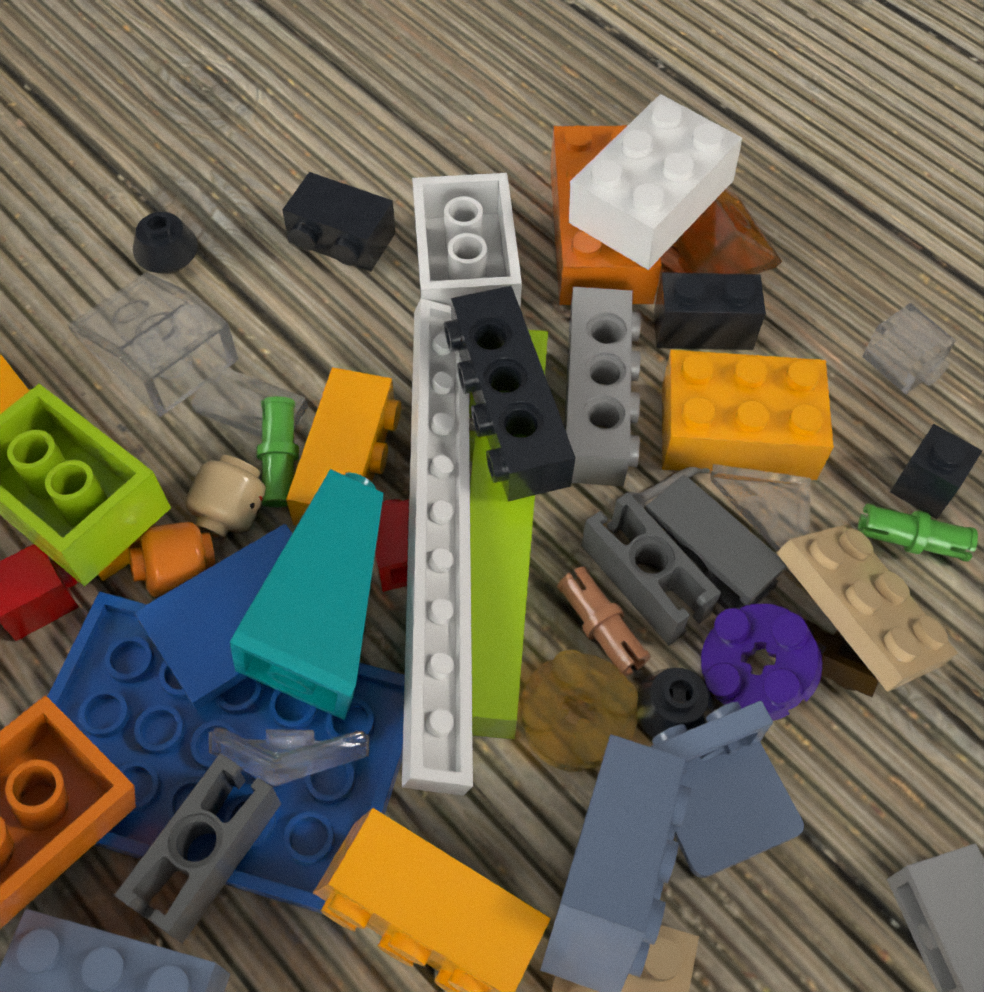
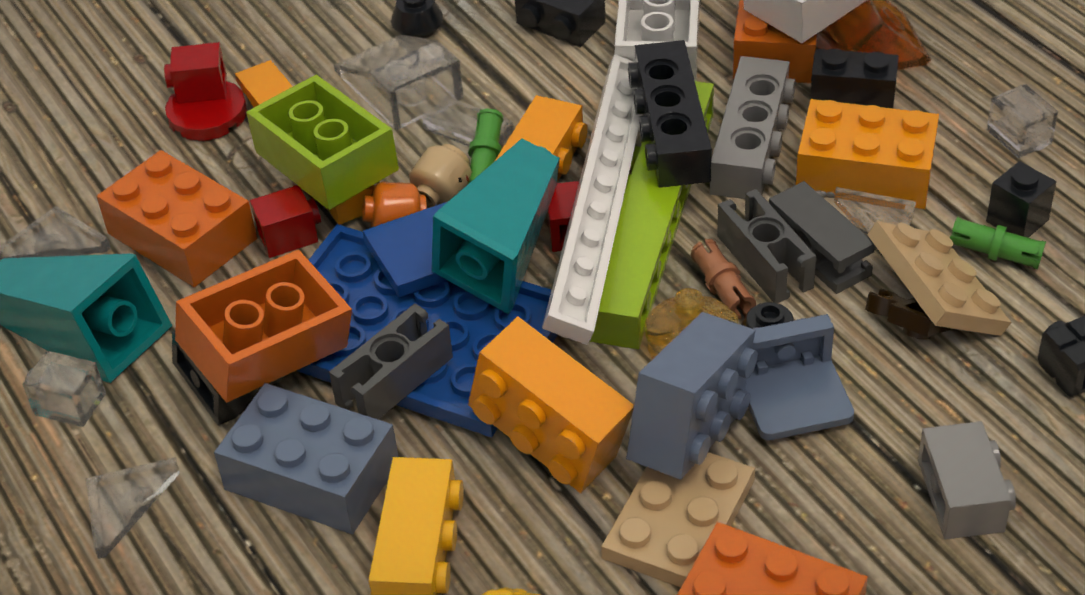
camera: 15 degrees right, 15 degrees down
clear tile [209,727,369,786] -> none
dark purple plate [701,604,822,721] -> none

